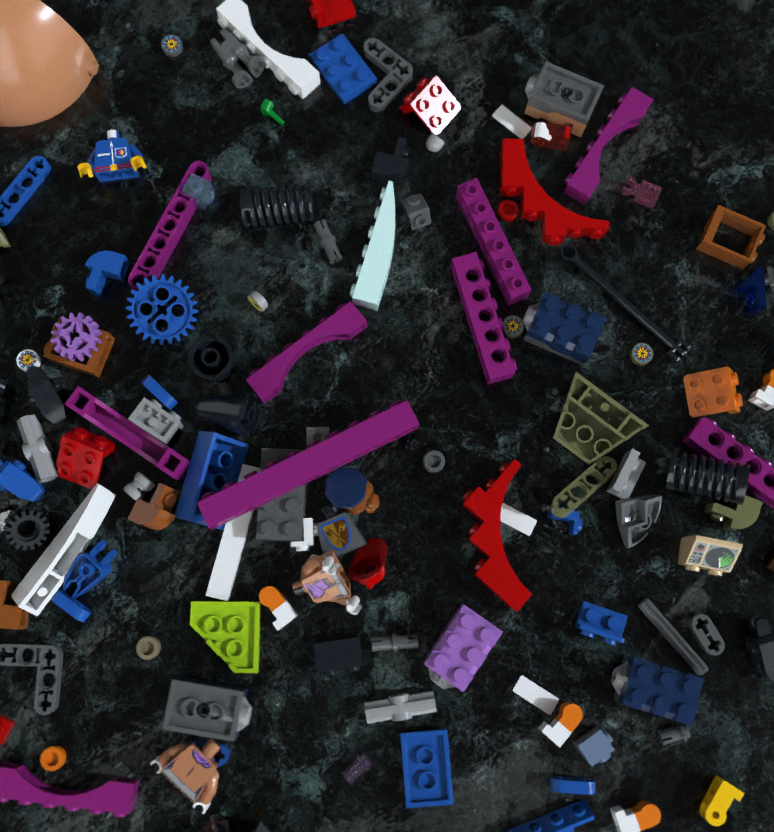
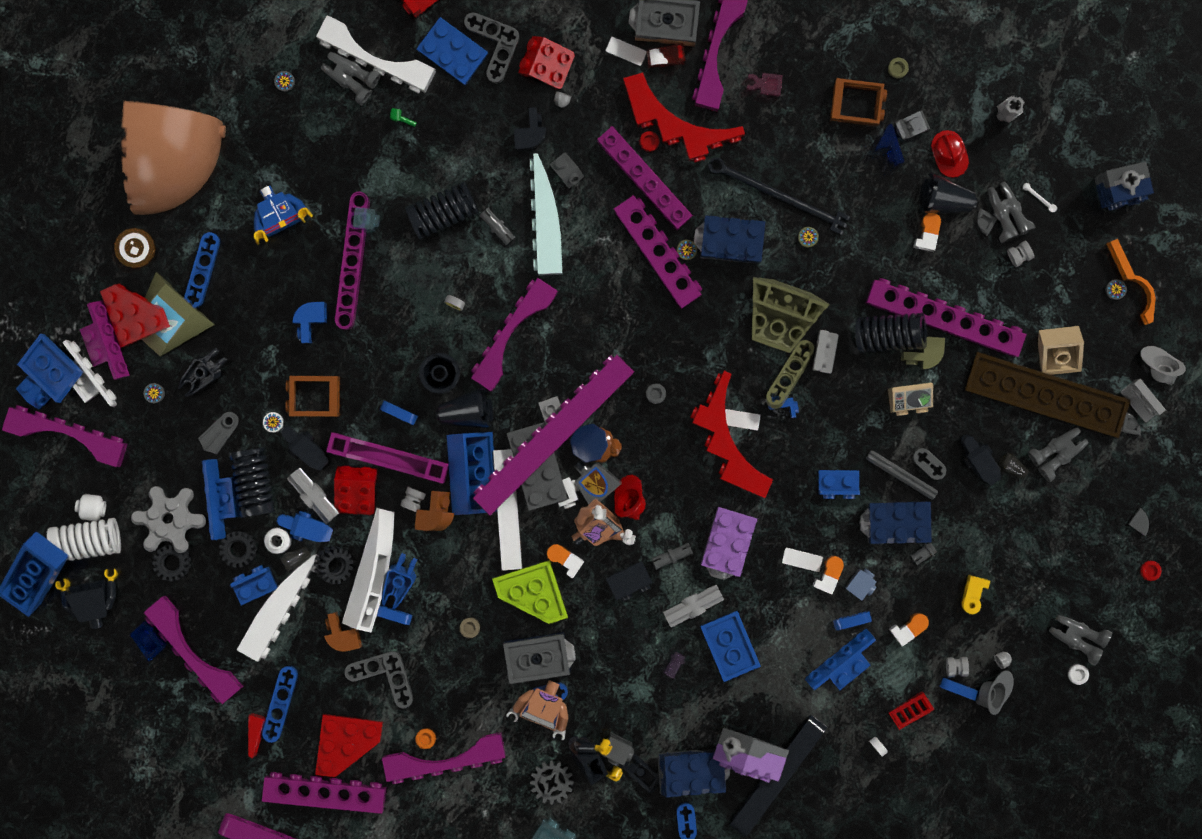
camera: 20 degrees left, 10 degrees up
medium lavender gear [51,313,102,362] -> none
blue gear [126,274,199,345] -> none
light grey bracket [128,397,184,445] -> none
dark grey brick [615,495,662,548] -> none
orange bracket [684,366,743,417] -> none

